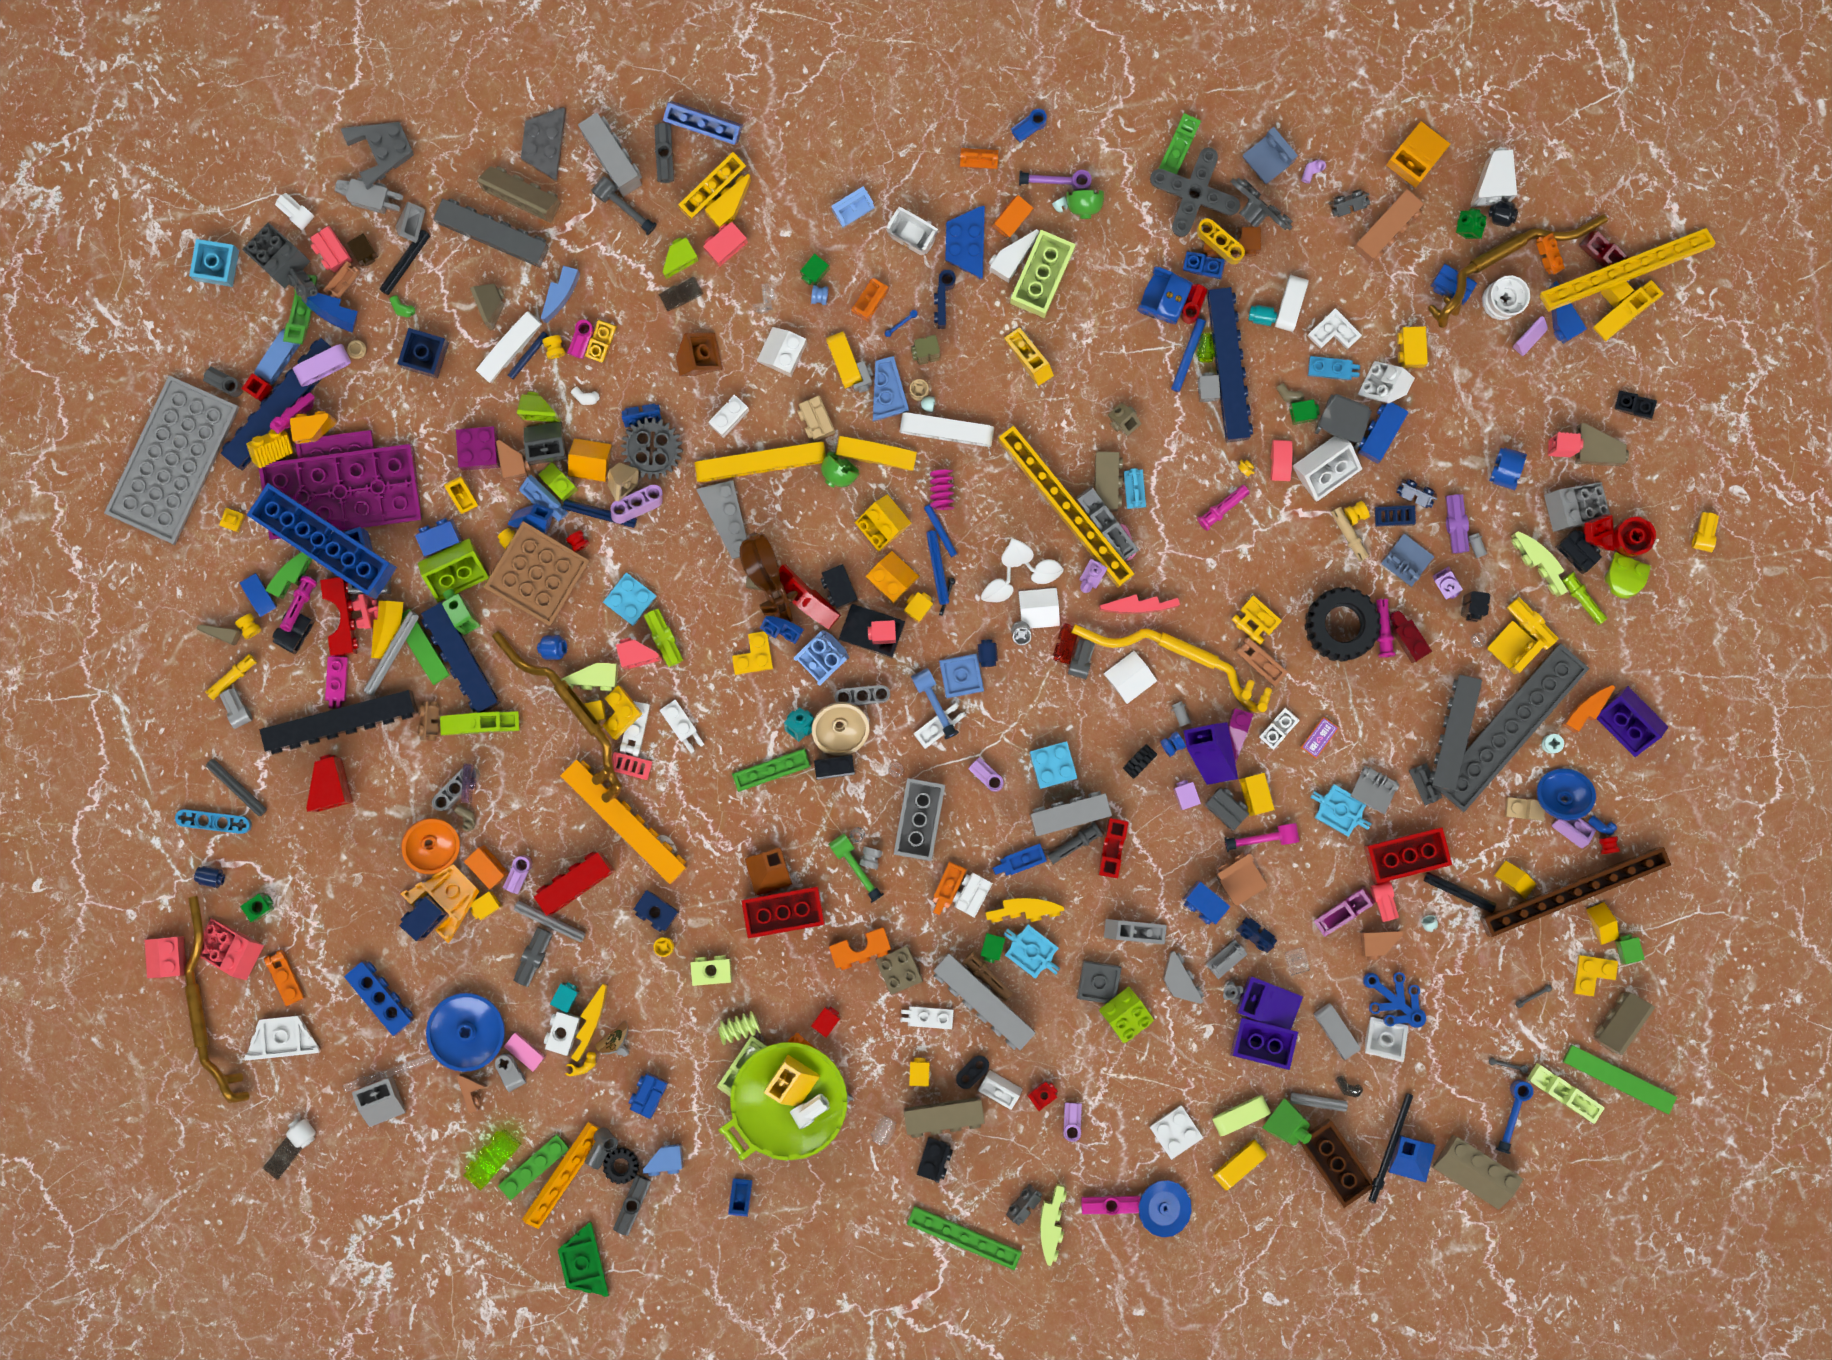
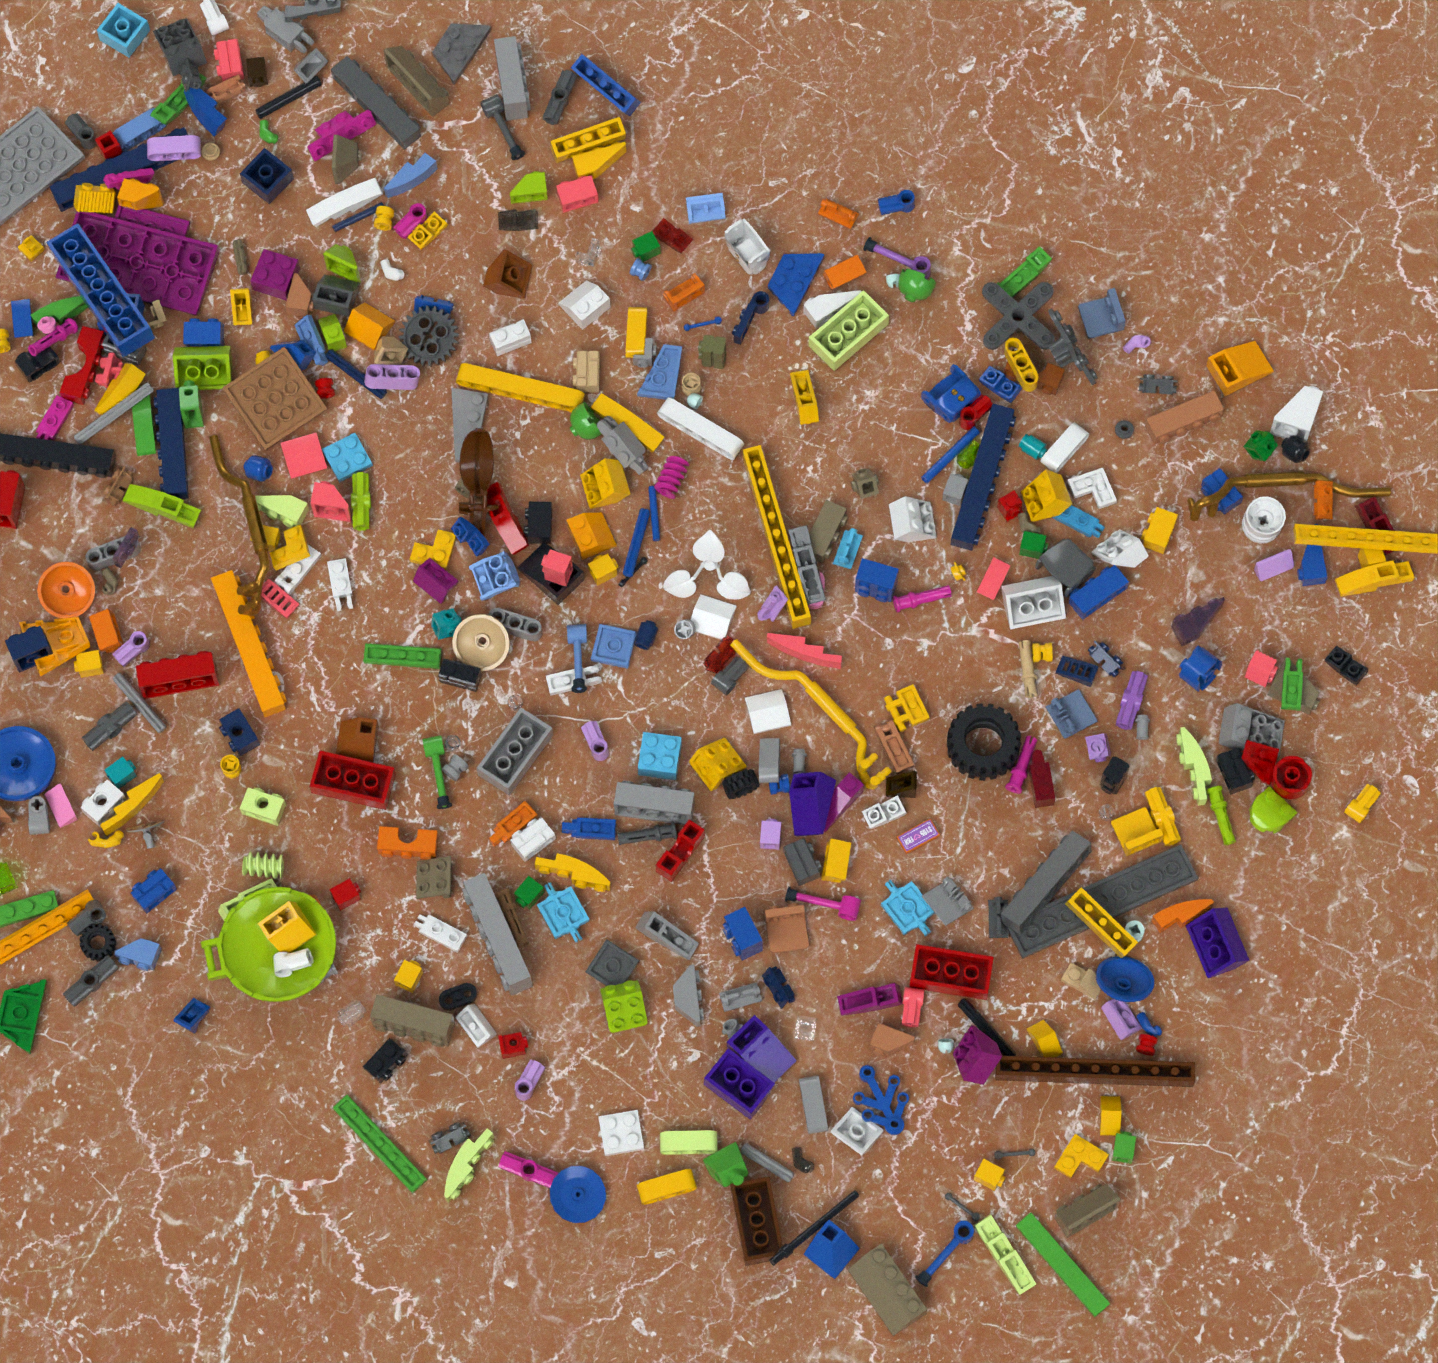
camera: 25 degrees right, 15 degrees down
none -> bright pink plate [37,316,56,334]
none -> tan bracket [148,299,167,329]
none -> dark tan axle [233,239,248,275]
none -> coral slope [280,433,327,479]
none -> dark pink bracket [307,109,376,161]
none -> magenta panel [413,558,458,604]
none -> light grey hinge [597,416,649,475]
none -> clear red slope [652,218,693,254]
none -> yellow bracket [689,738,747,791]
none -> light grey beam [759,738,780,783]
none -> blue brick [855,558,899,603]
none -> dark brown slope [886,770,917,798]
none -> white slope [889,496,937,542]
none -> magenta slope [953,1025,1002,1085]
none -> yellow brick [974,1159,1006,1191]
none -> red brick [997,490,1023,522]
none -> yellow slope [1021,469,1072,522]
none -> yellow brick [1065,887,1138,958]
none -> dark grey plate [1115,420,1134,439]
none -> clear purple slope [1171,597,1225,646]
none -> bright green hinge [1281,658,1303,711]

